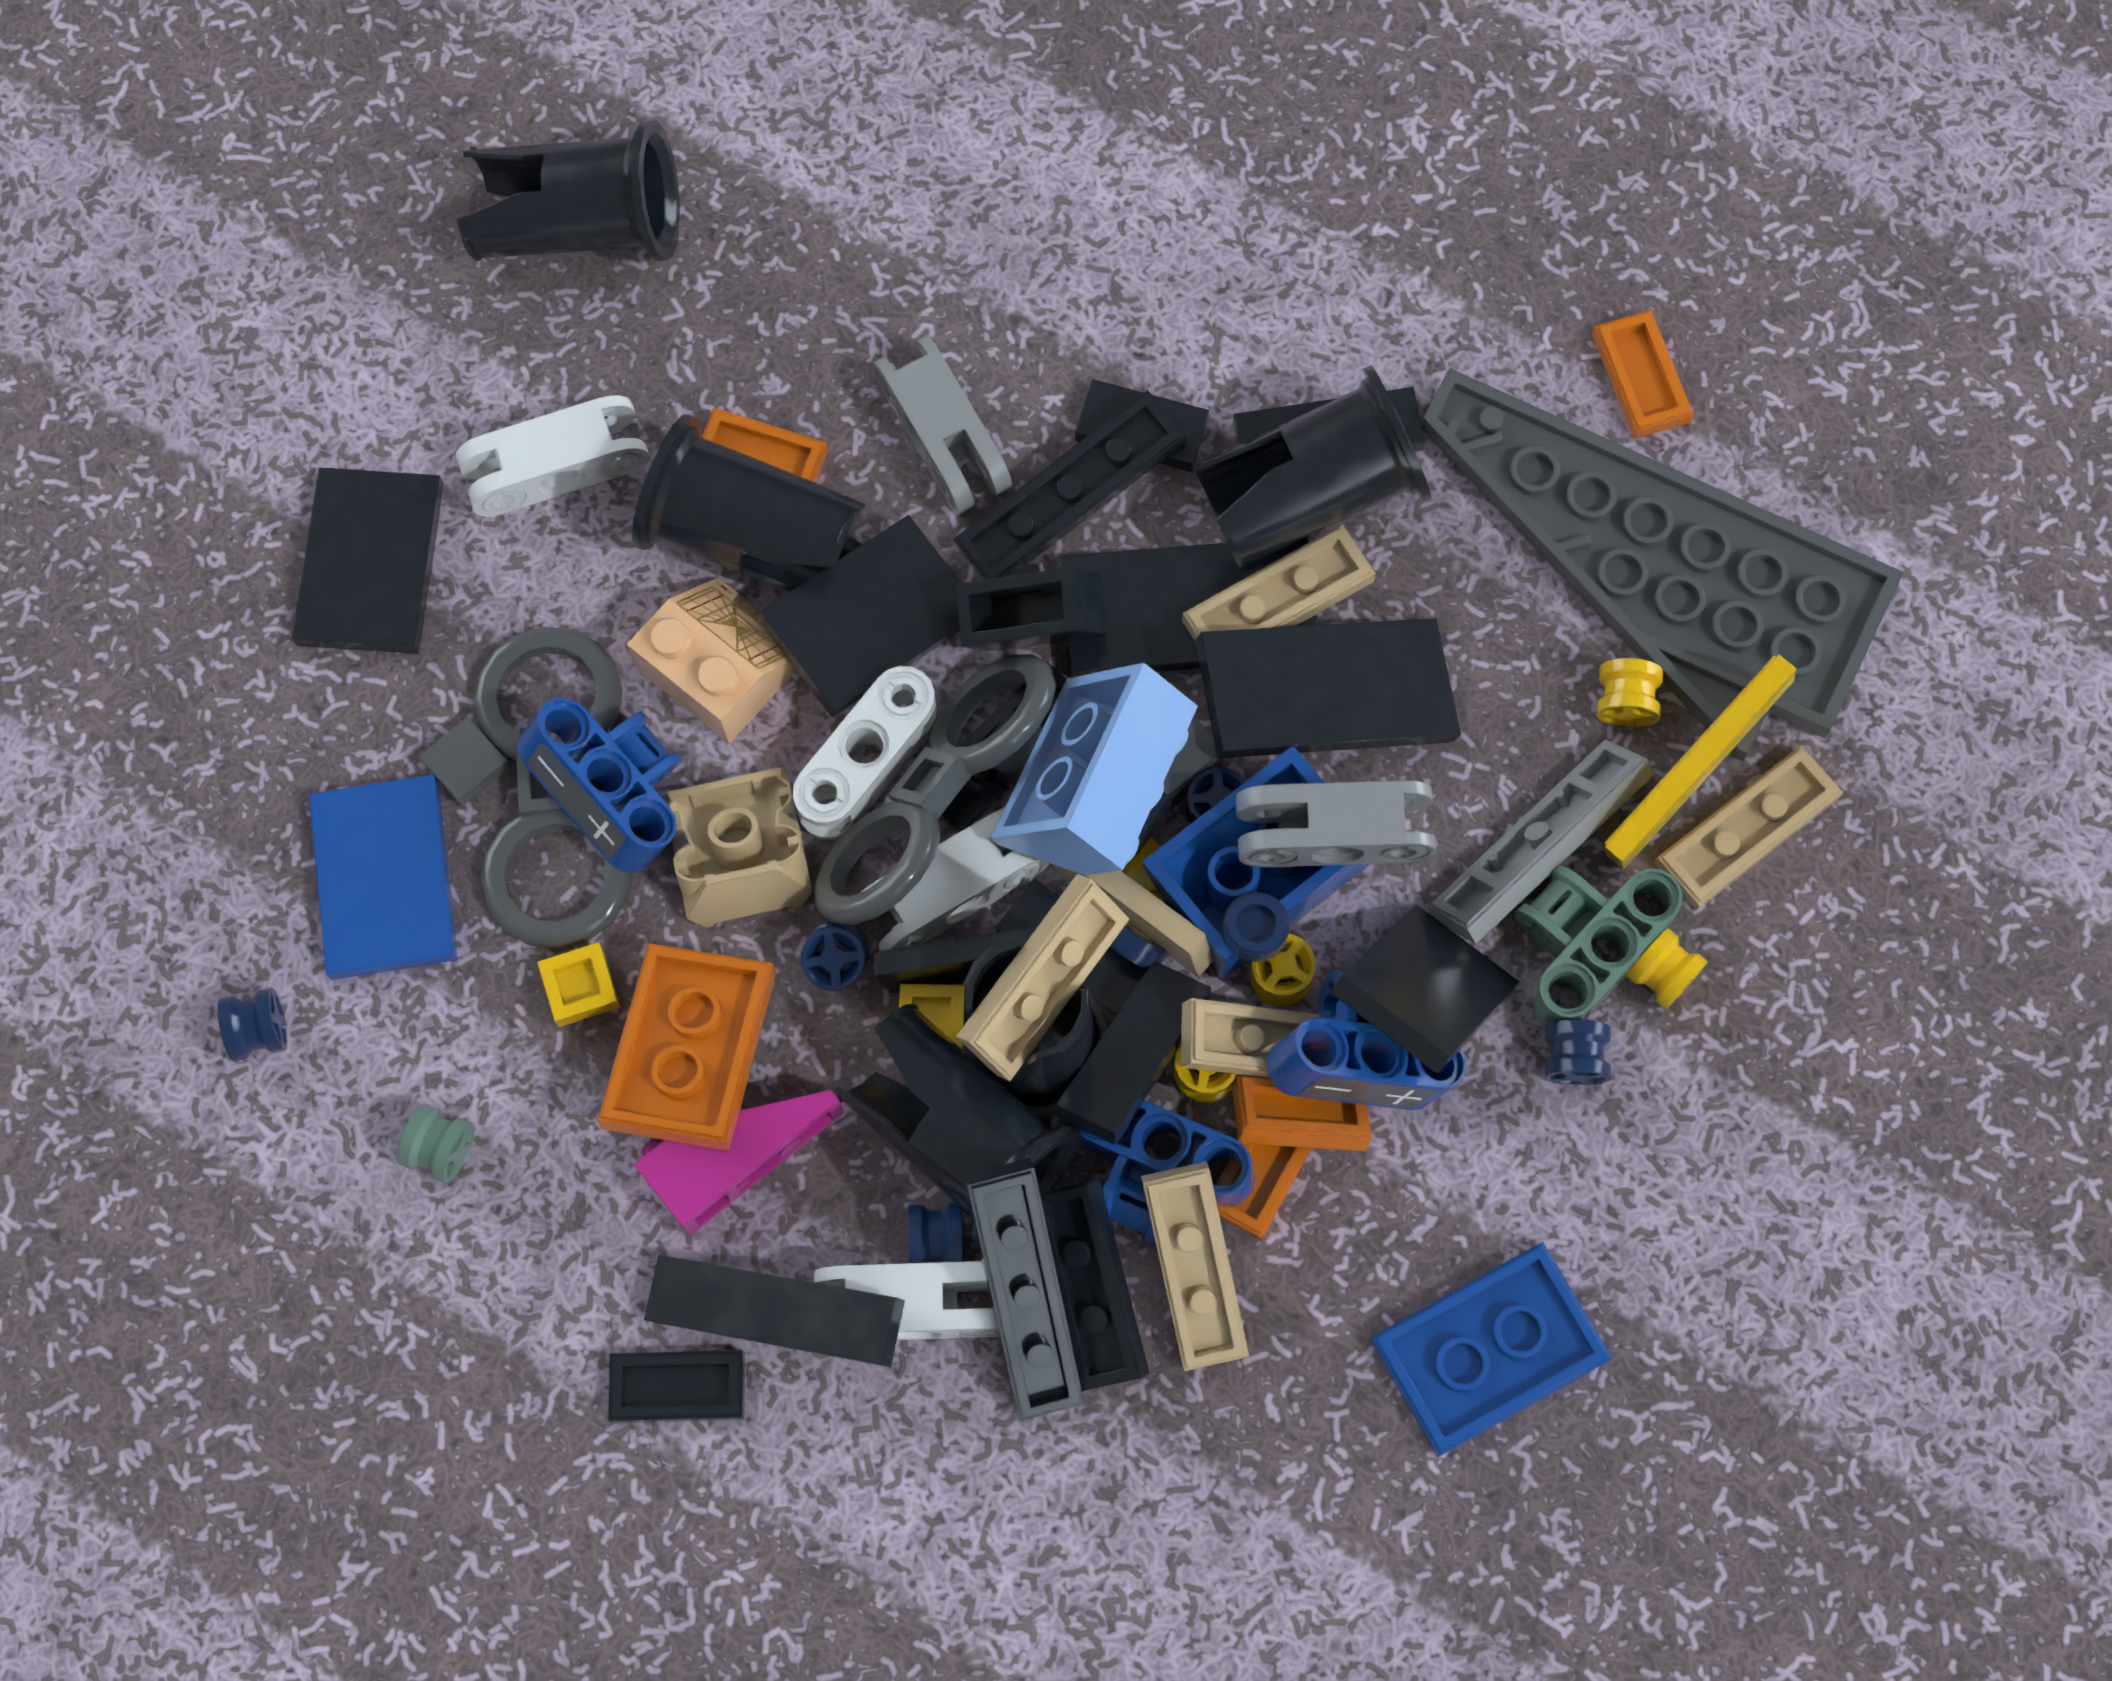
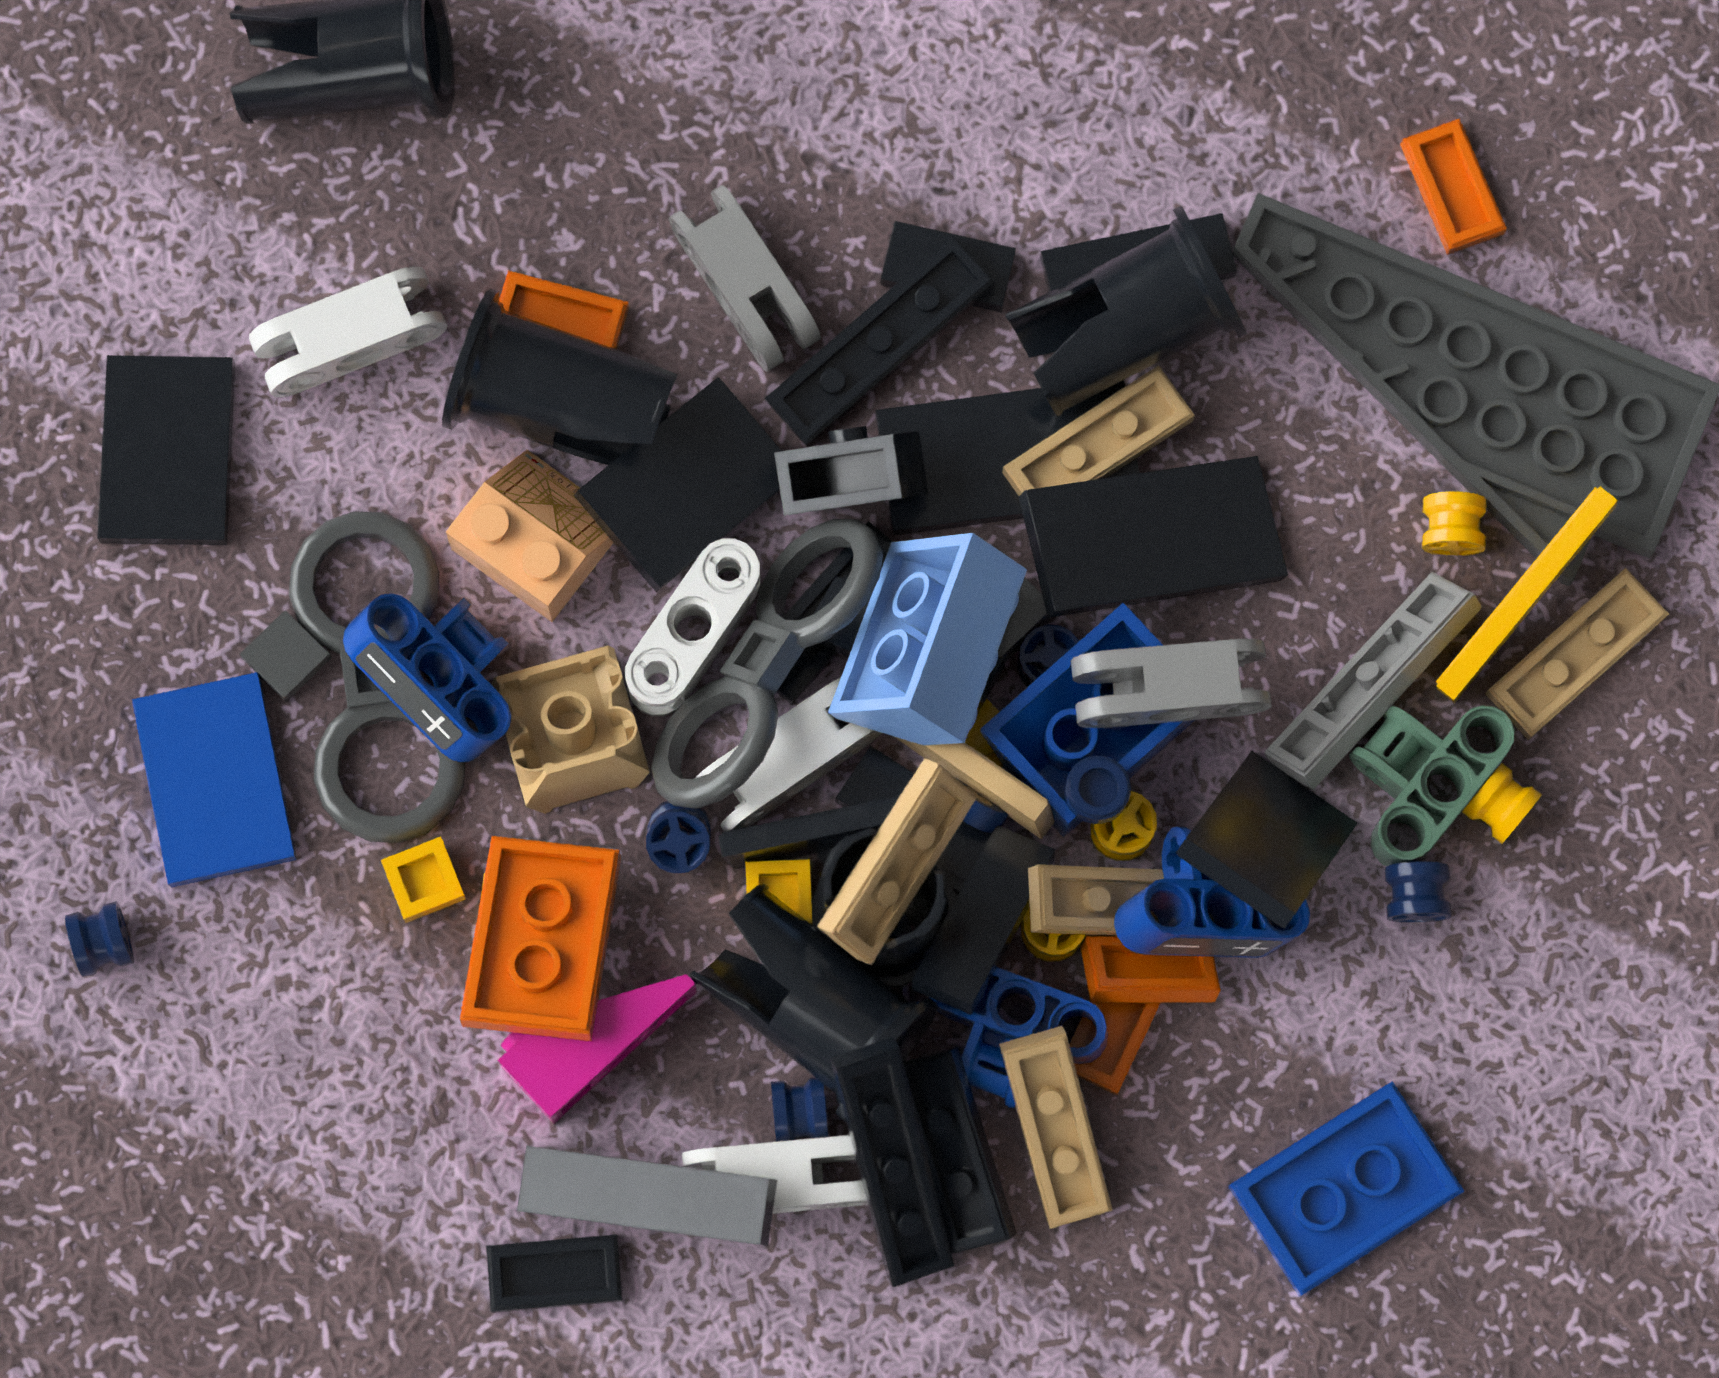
camera: 10 degrees left, 5 degrees up
sand green wheel [396,1104,475,1184] -> none

